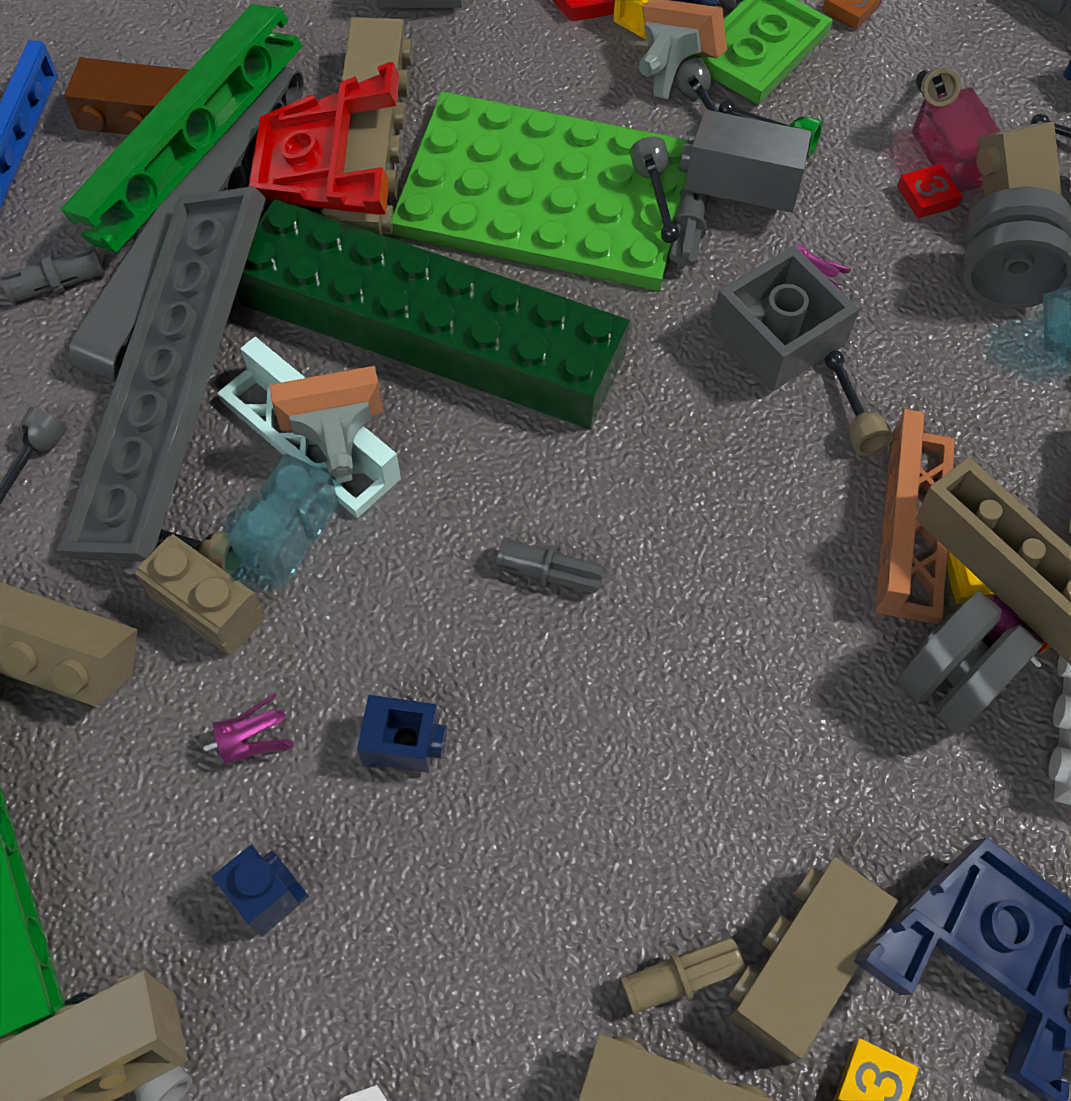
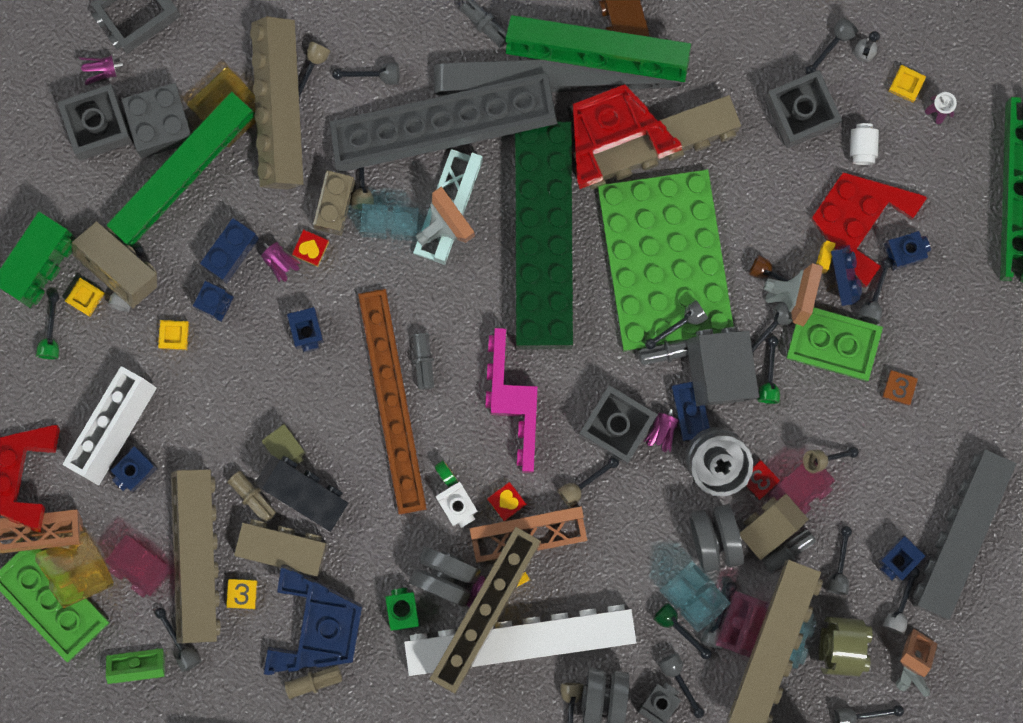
camera: 65 degrees right, 20 degrees up
none -> yellow tile [158,320,189,350]
none -> dark blue brick [200,218,259,284]
none -> black brick [254,455,349,532]
none -> olive brick [262,424,306,466]
none -> red tile [292,229,329,267]
none -> dark orange tile [358,289,427,515]
none -> green brick [385,588,419,631]
none -> green tile [435,460,459,488]
none -> white brick [436,482,478,528]
none -> dark pink bracket [486,328,538,473]
none -> red tile [487,482,527,521]
none -> dark blue plate [671,381,710,442]
none -> wheel [686,427,753,496]
none -> reddish brown hinge [749,255,790,282]

